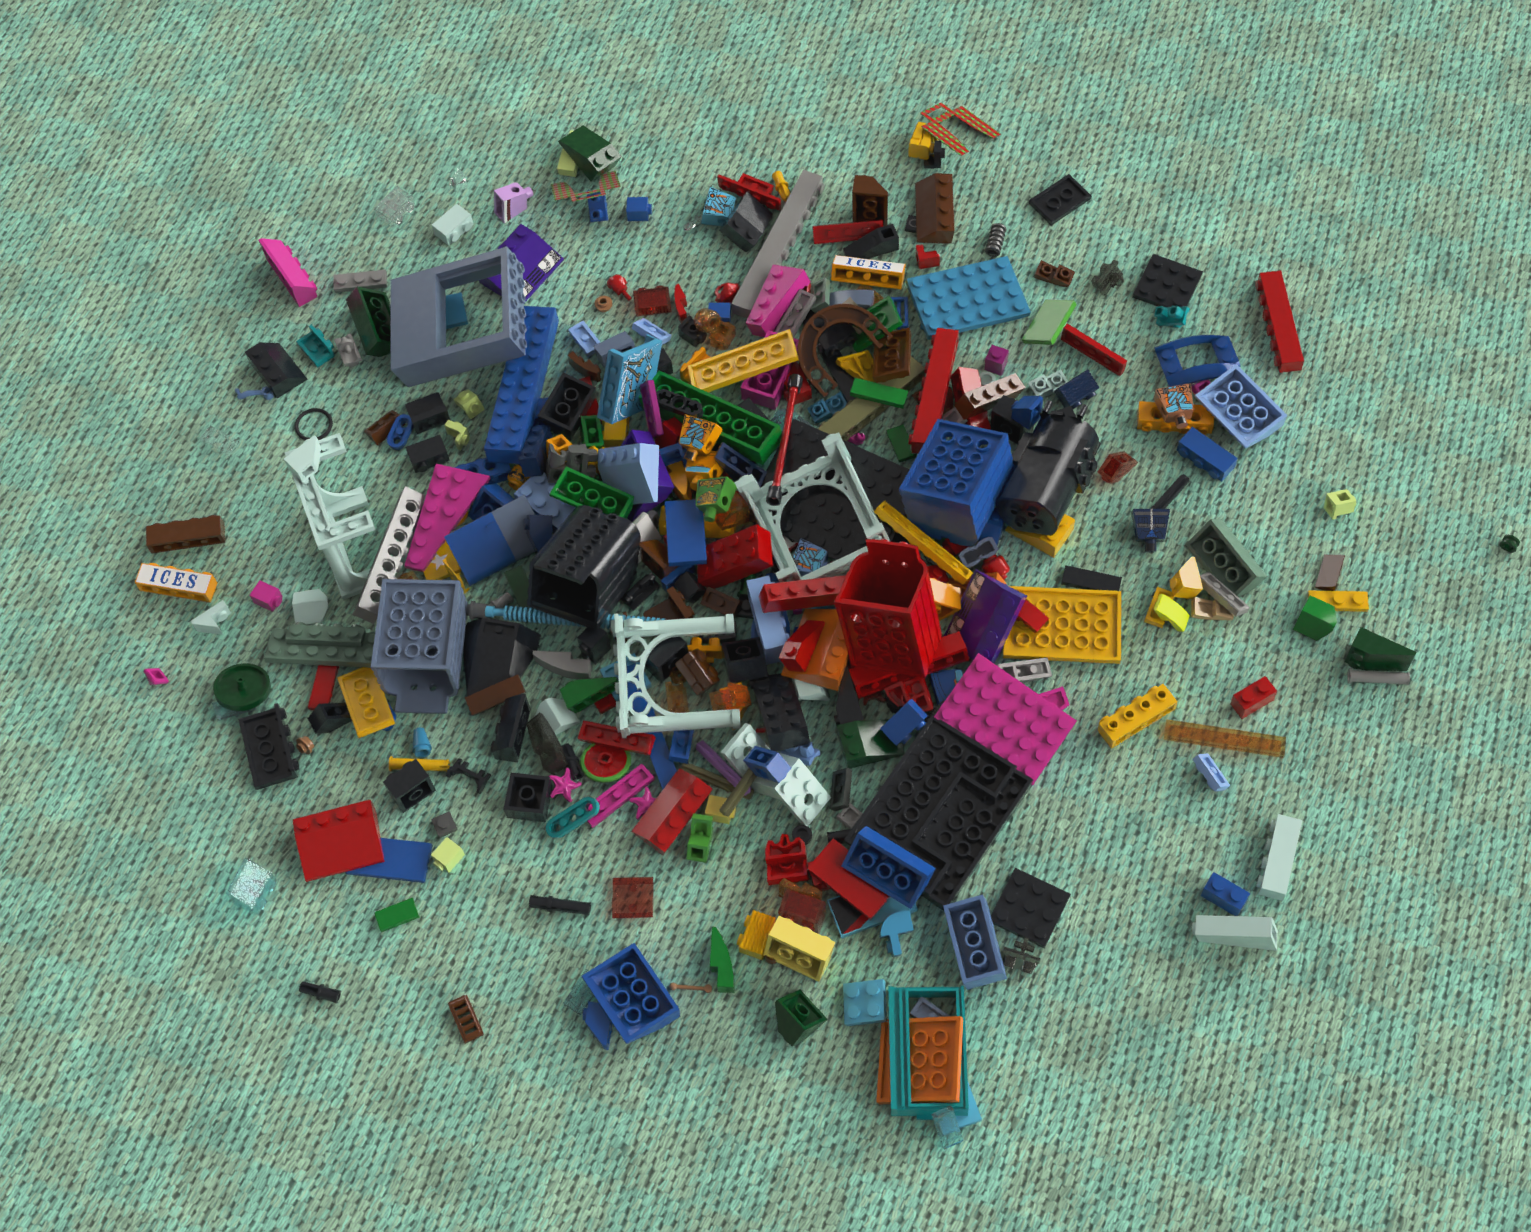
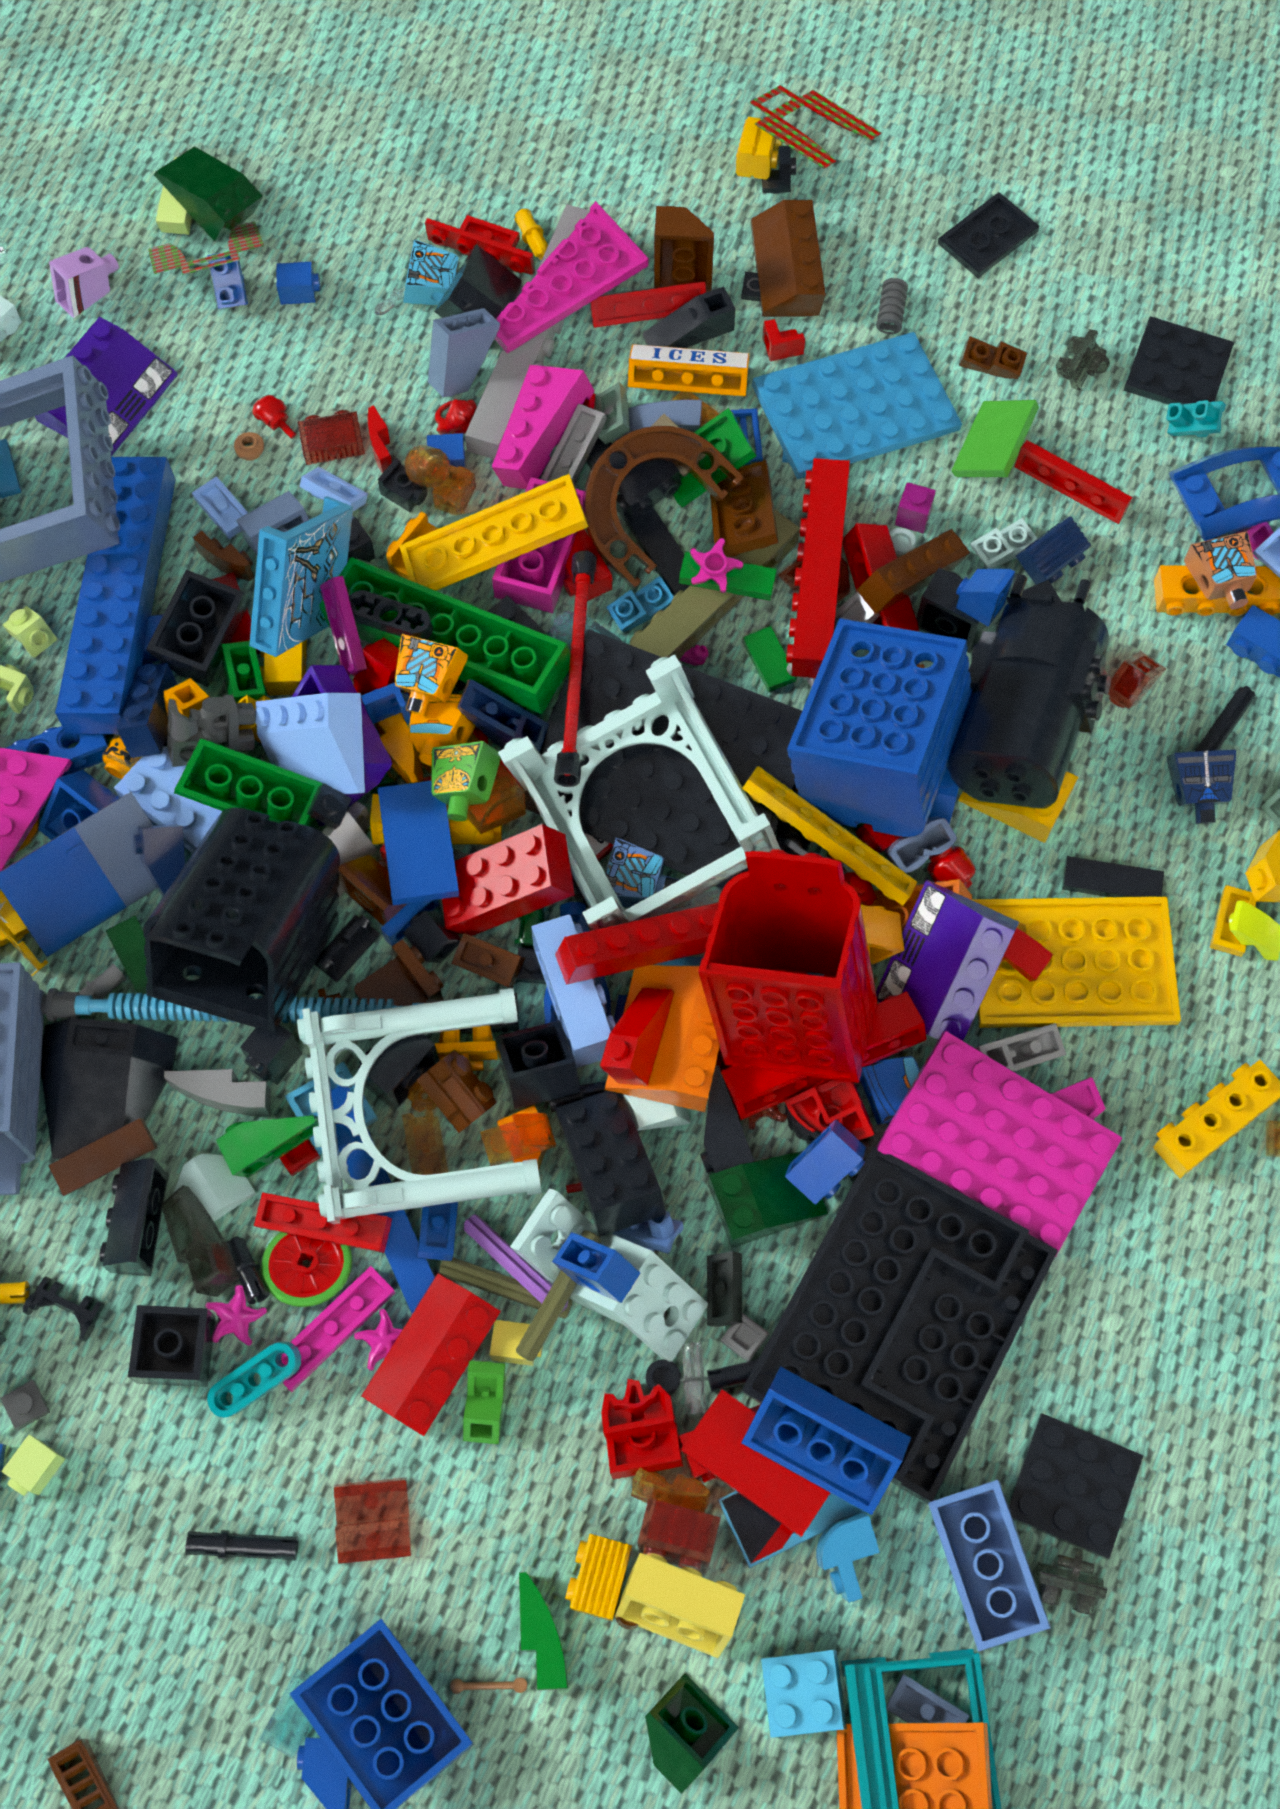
camera: 10 degrees left, 5 degrees up
yellow wing [836,350,874,382] -> none
none -> black plate [307,783,352,830]
none -> sand blue slope [428,308,500,398]
none -> dark pink wing [494,201,649,354]
none -> clear axle [680,1342,708,1415]
none -> dark pink animal [690,538,743,593]

